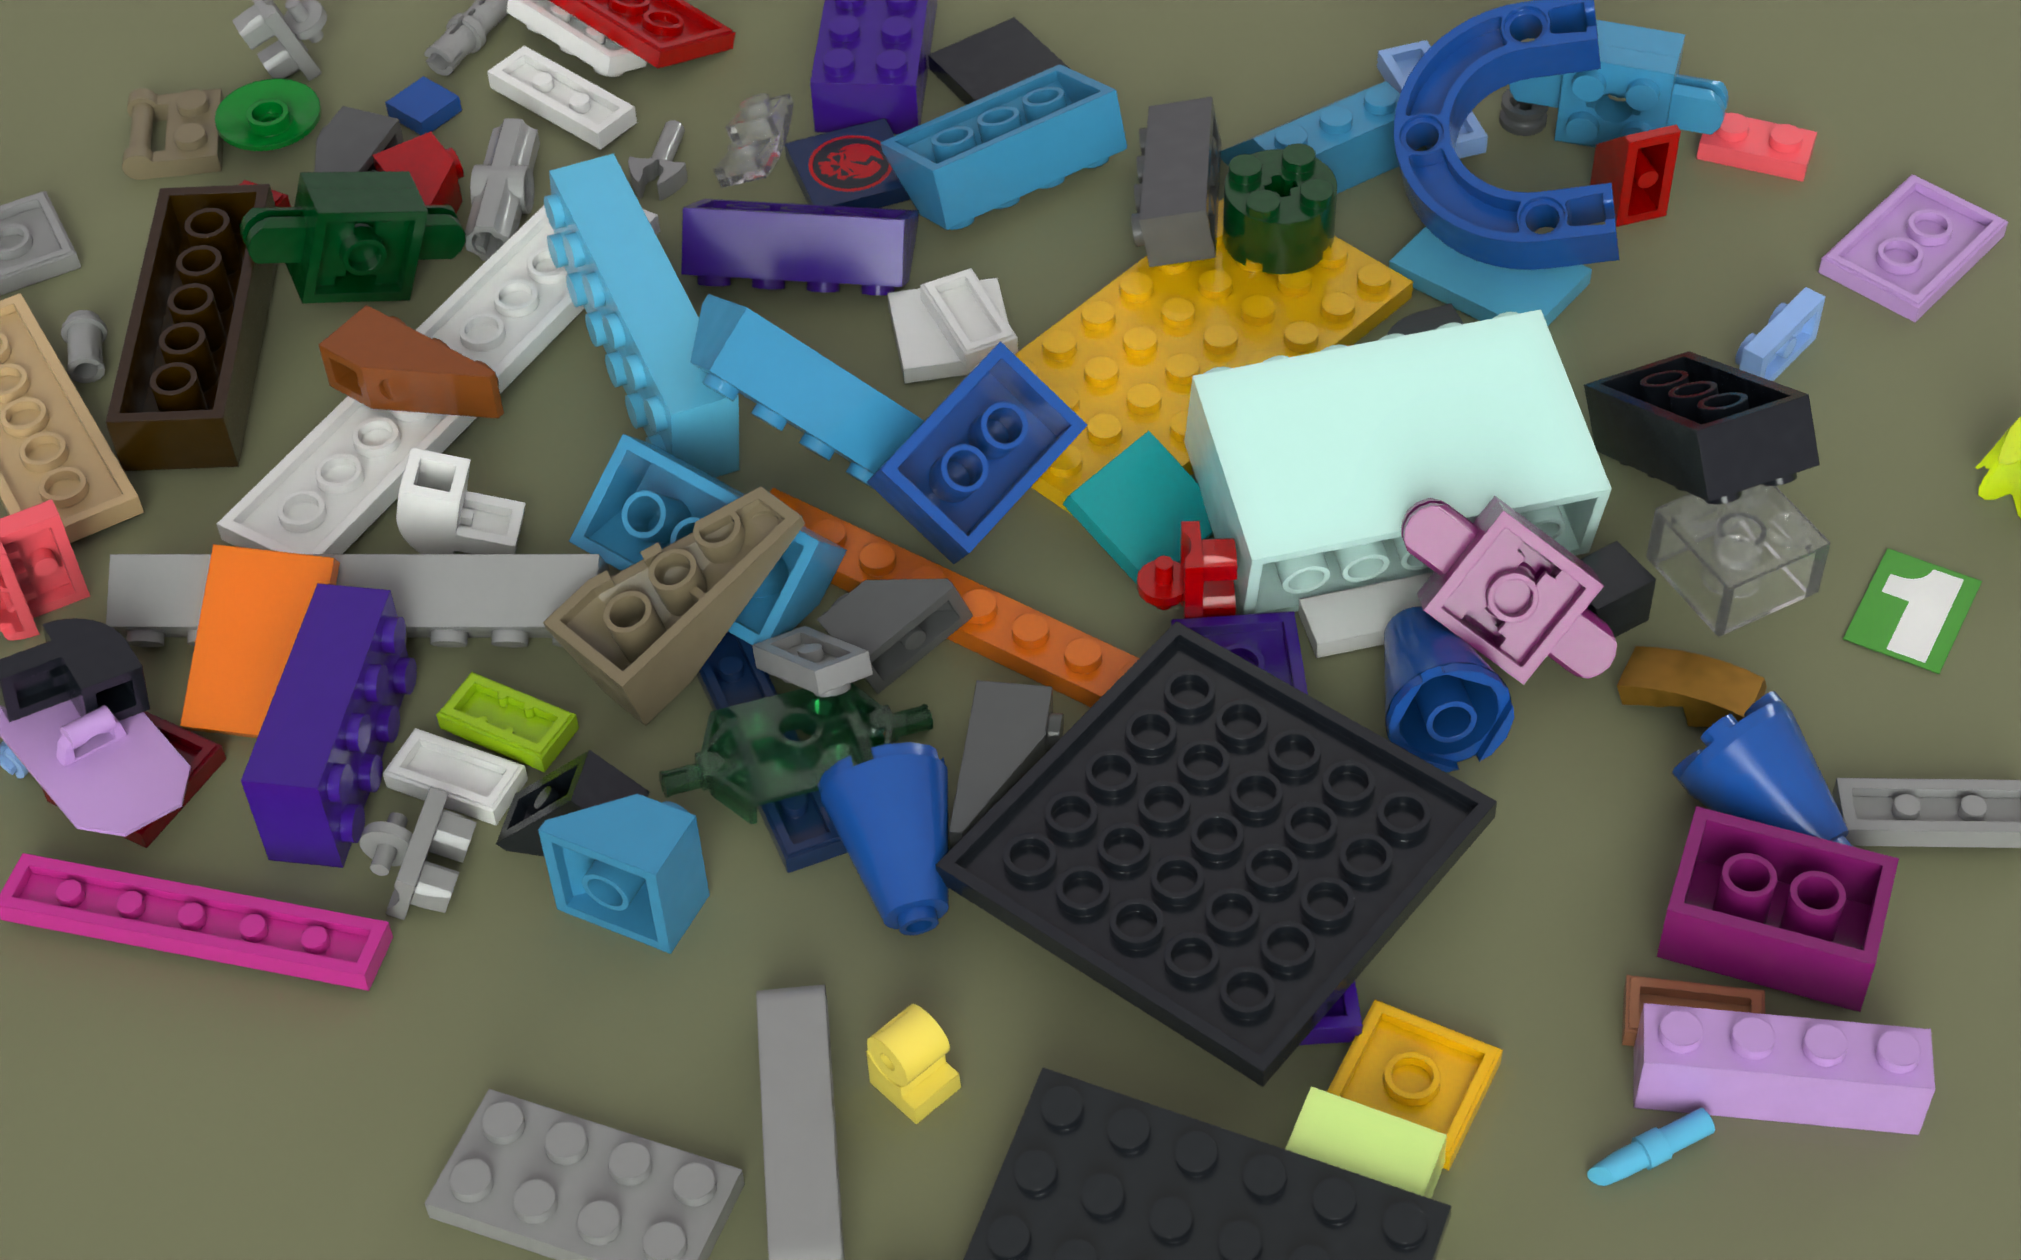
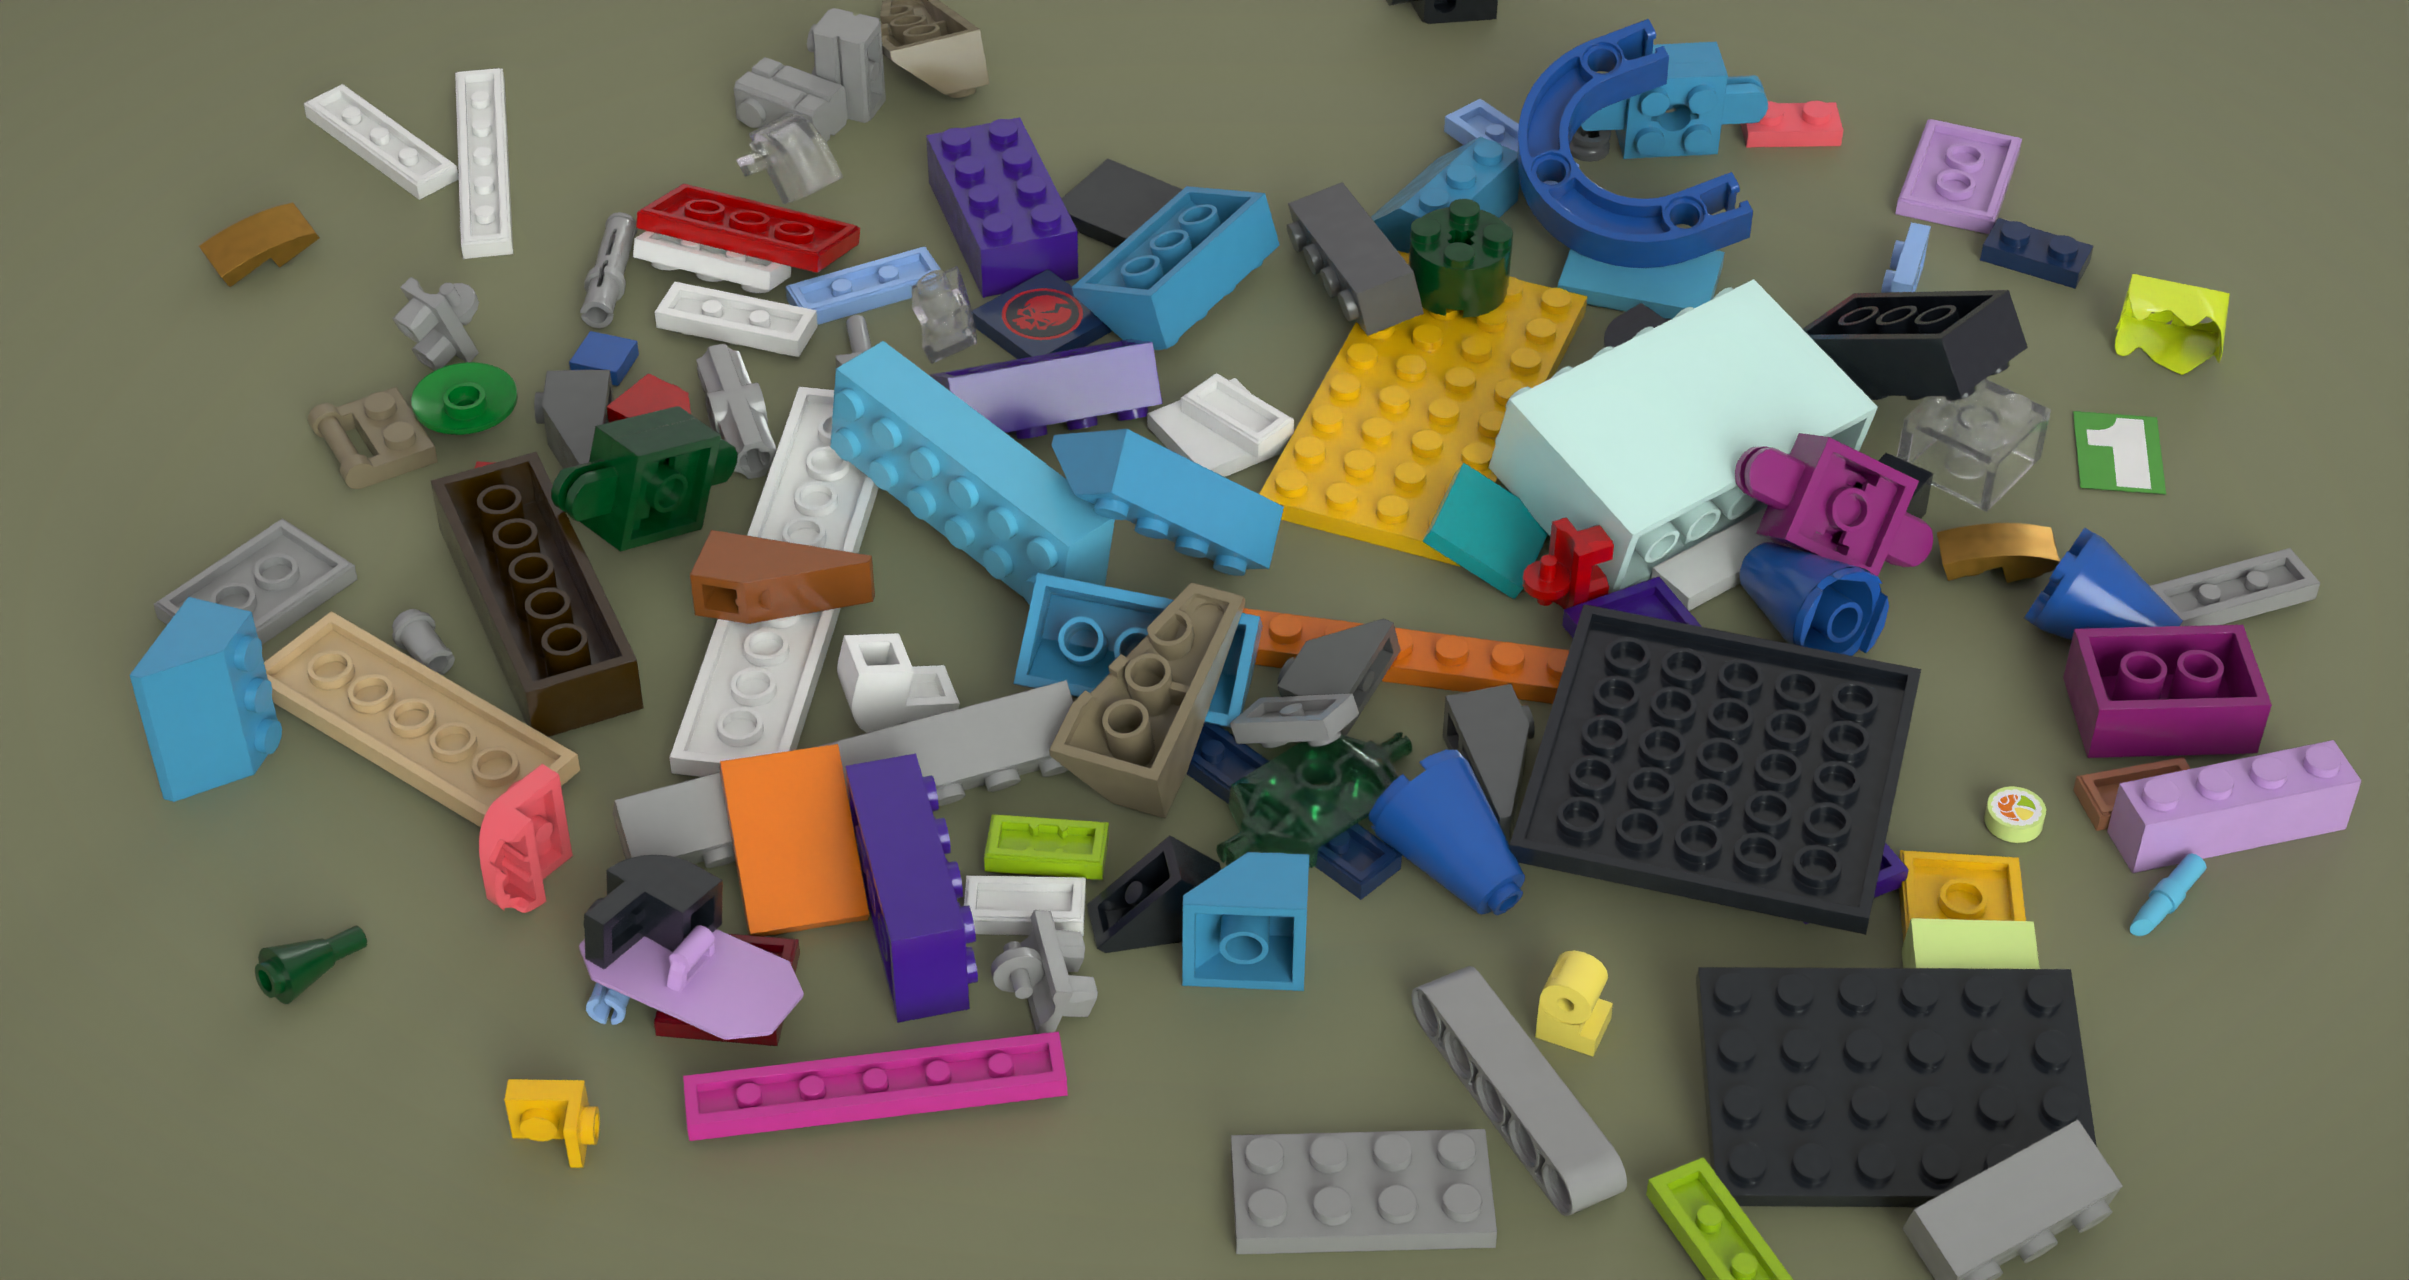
camera: 25 degrees left, 5 degrees down
blue brick [867,341,1087,564] -> none
red slope [1590,124,1681,227] -> none
none -> light blue tile [786,247,945,325]
none -> dark blue plate [1980,218,2094,289]
none -> tile [1984,786,2046,843]

